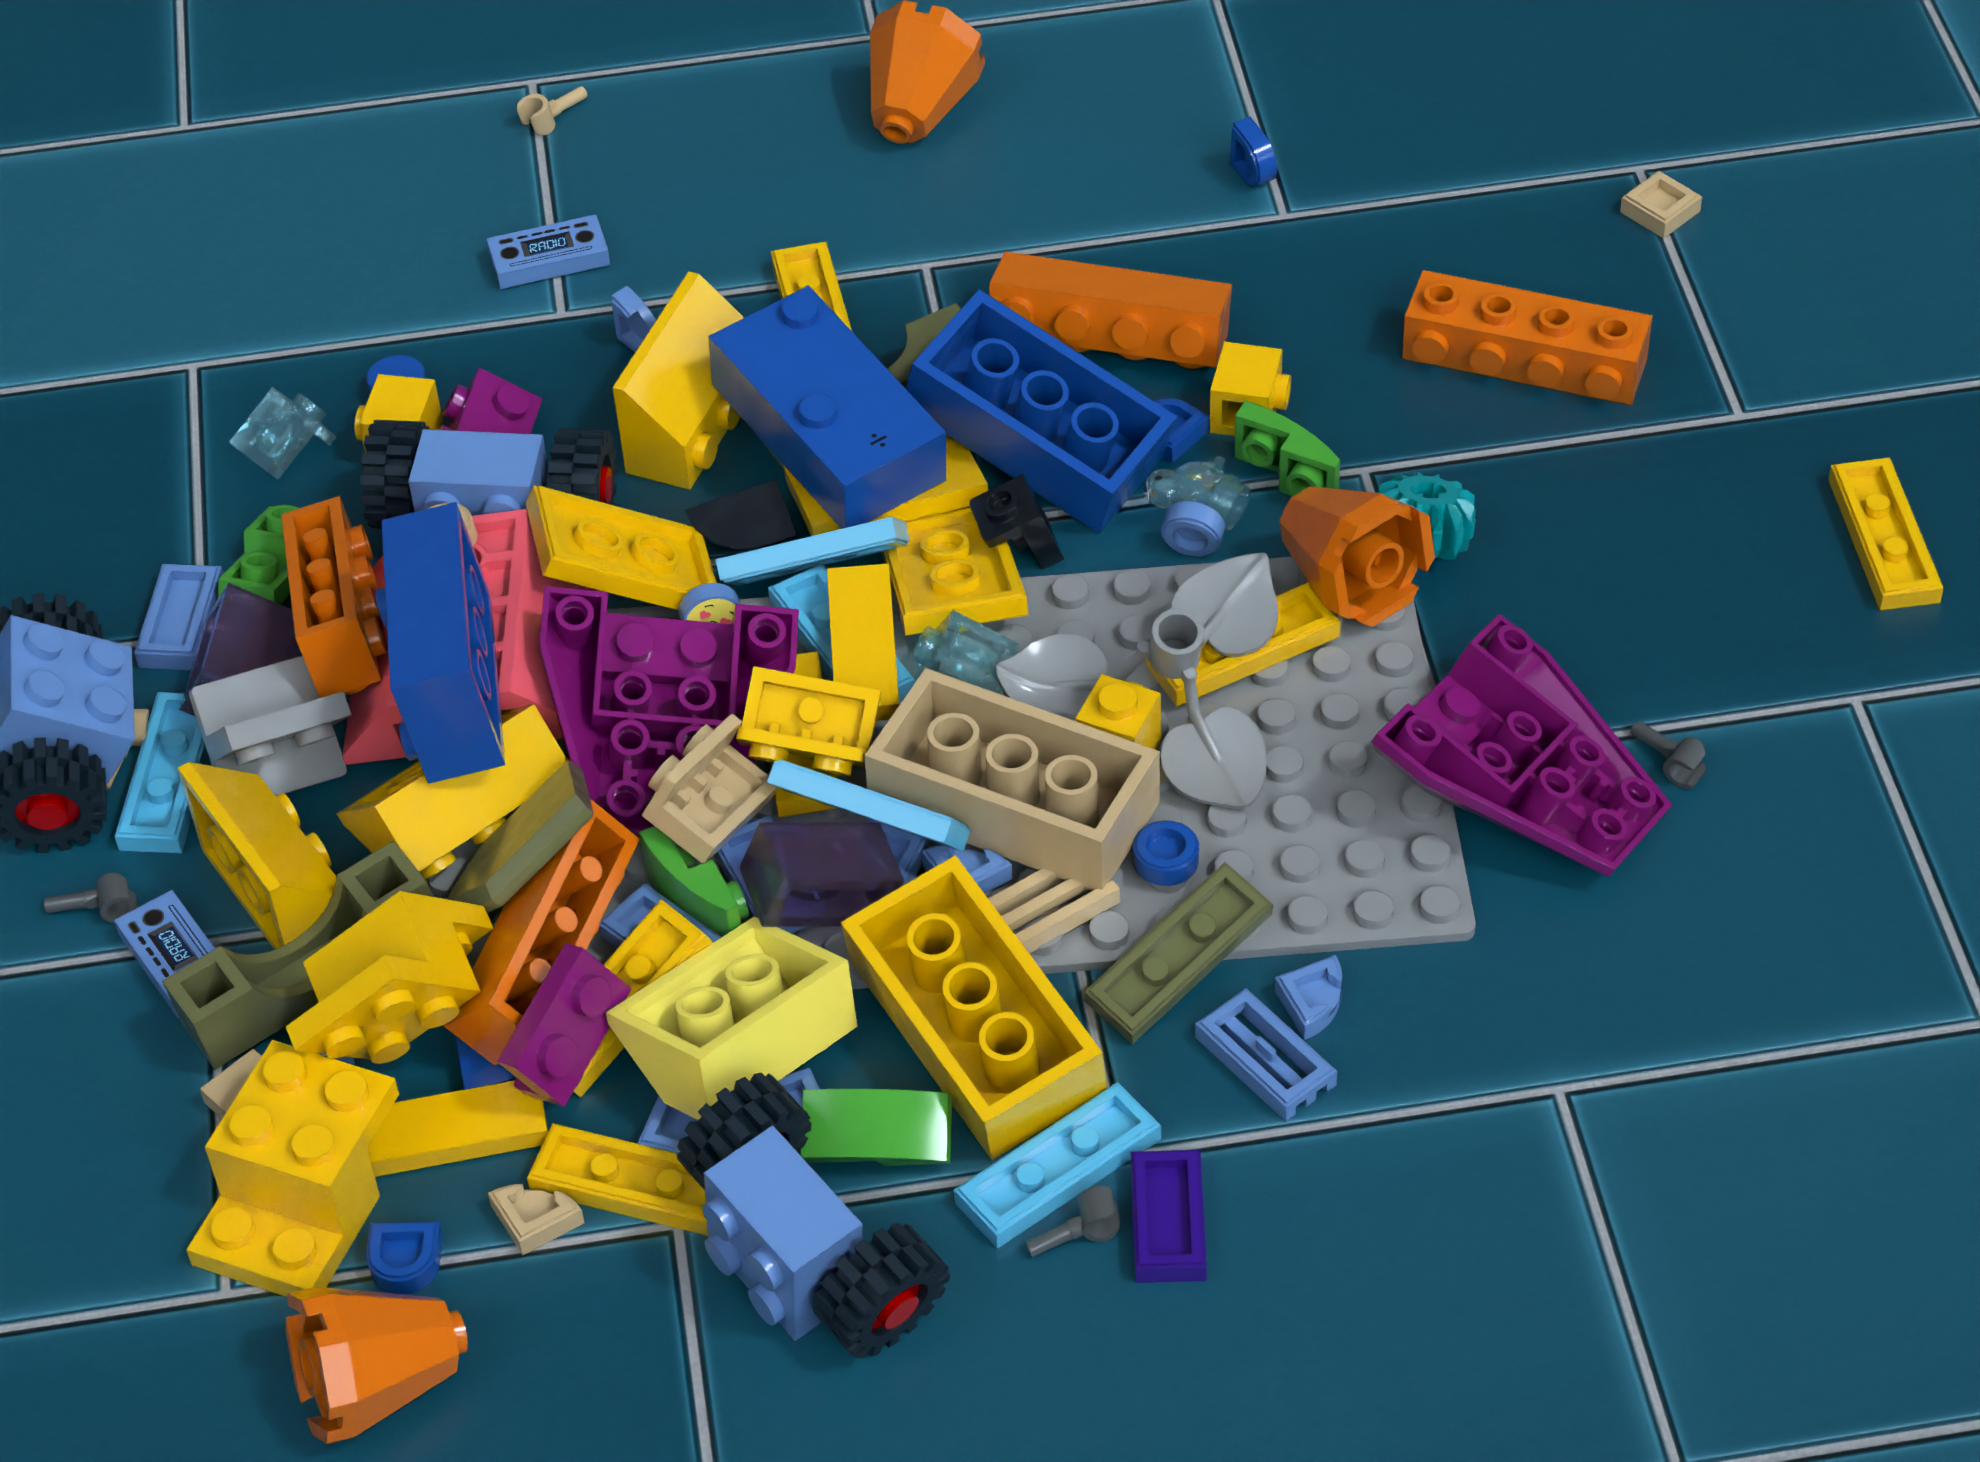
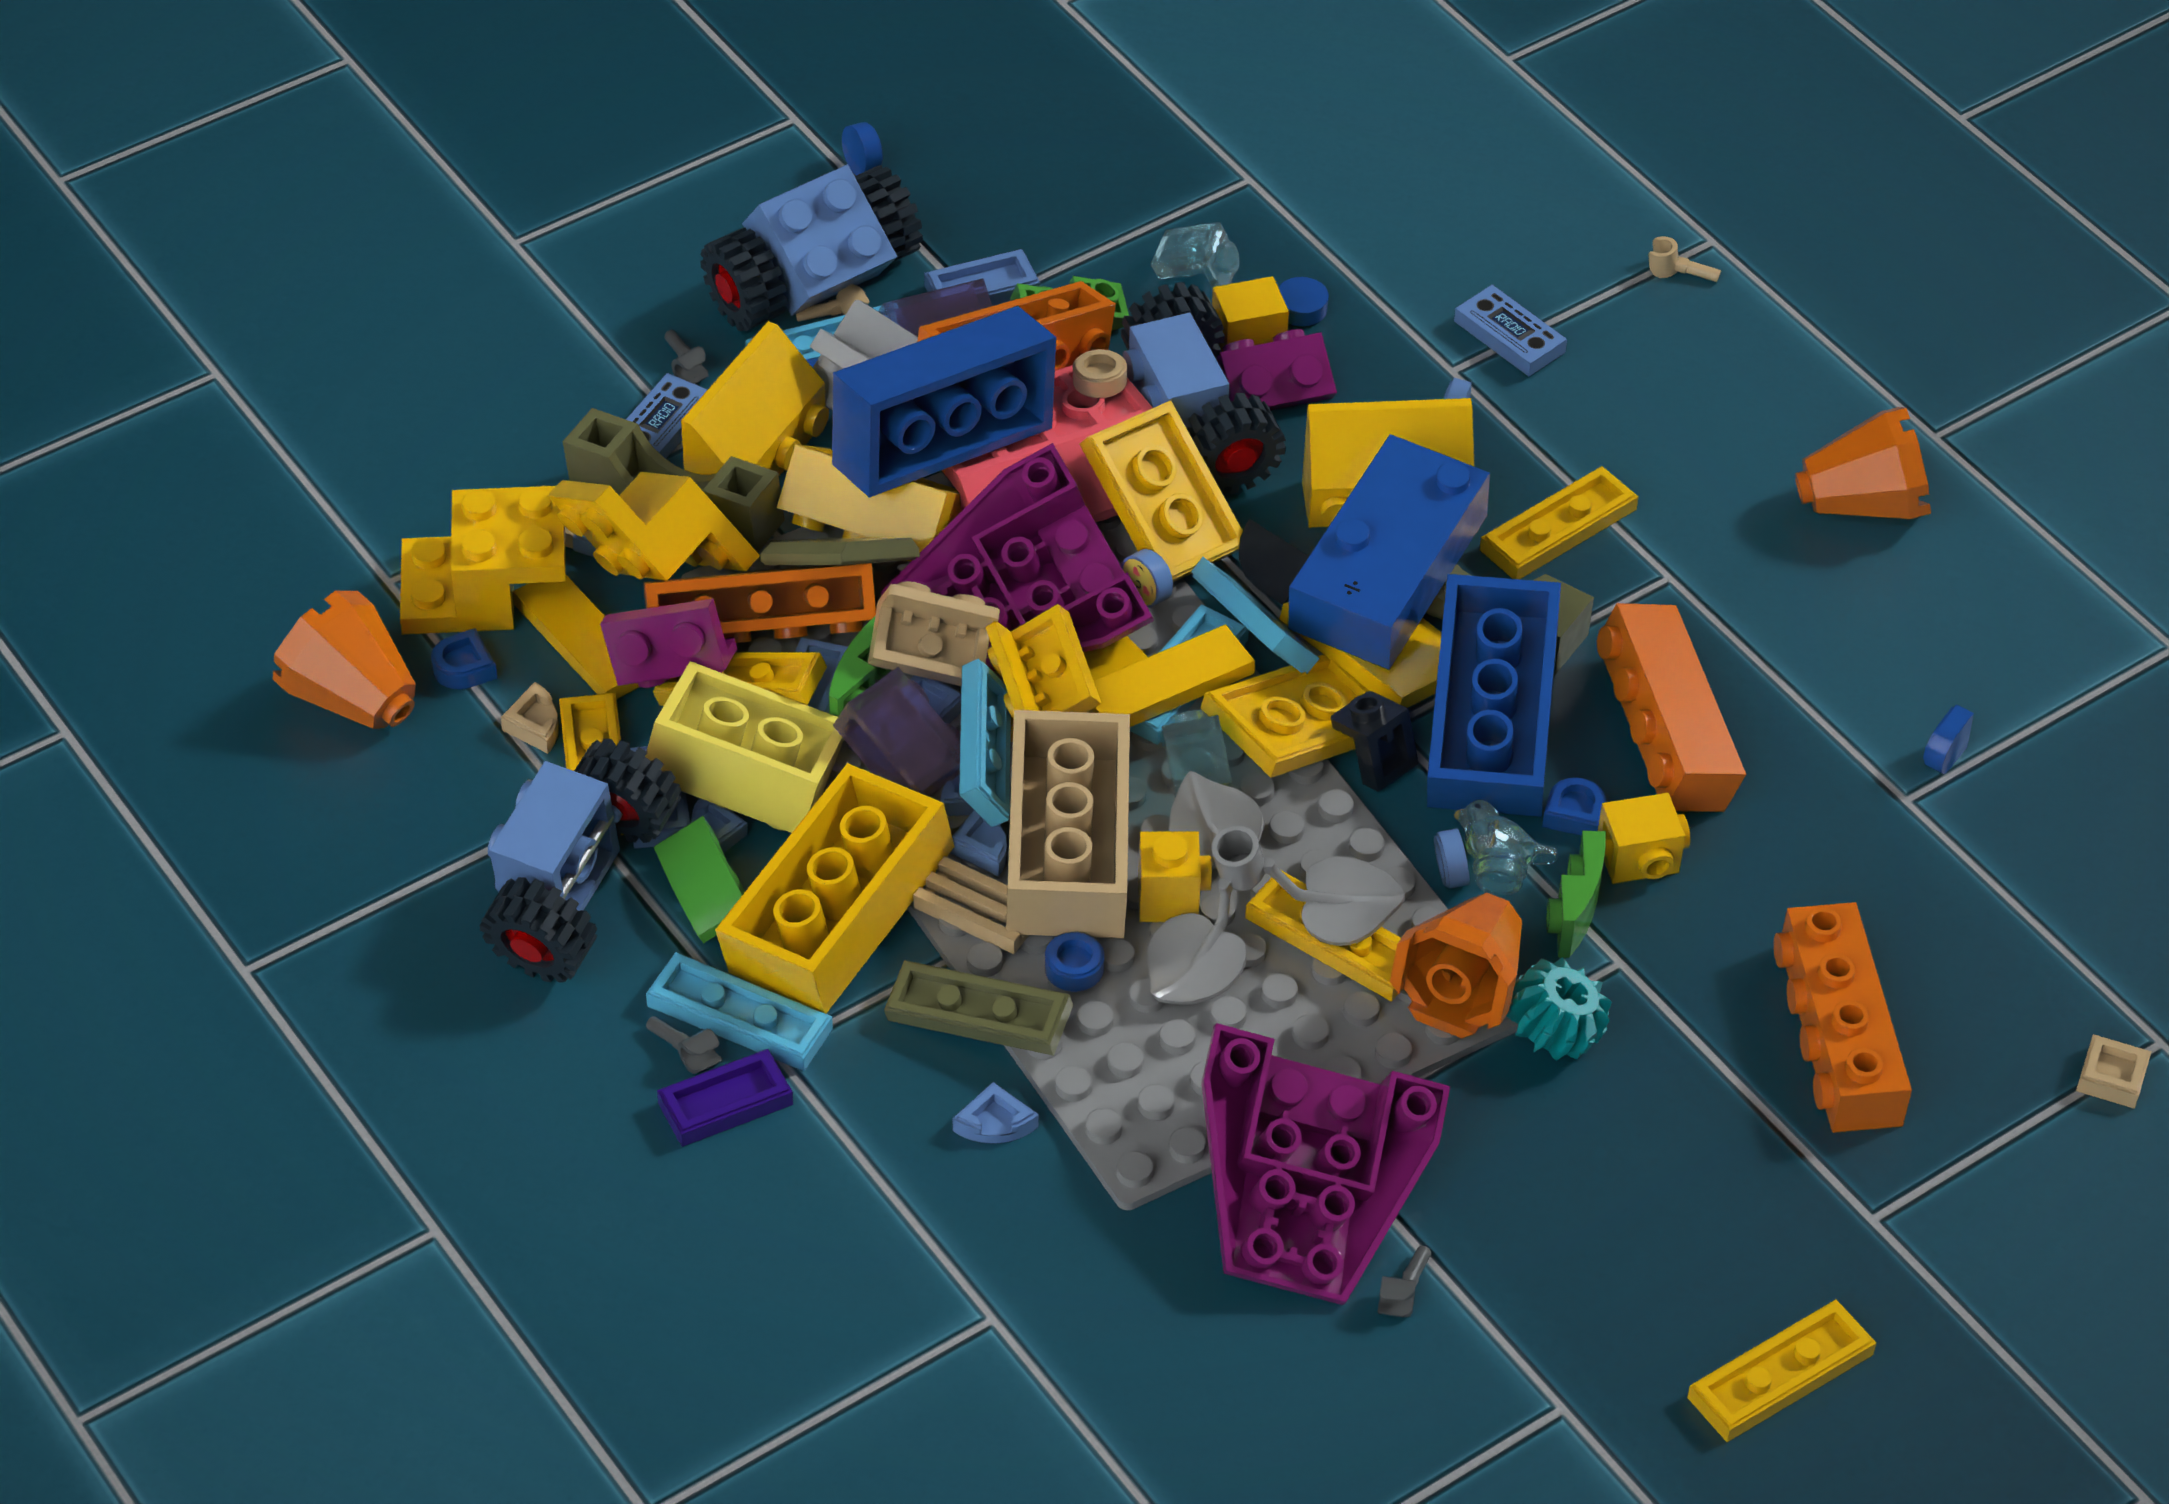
camera: 60 degrees right, 0 degrees up
medium blue tile [1195,988,1337,1122] -> none

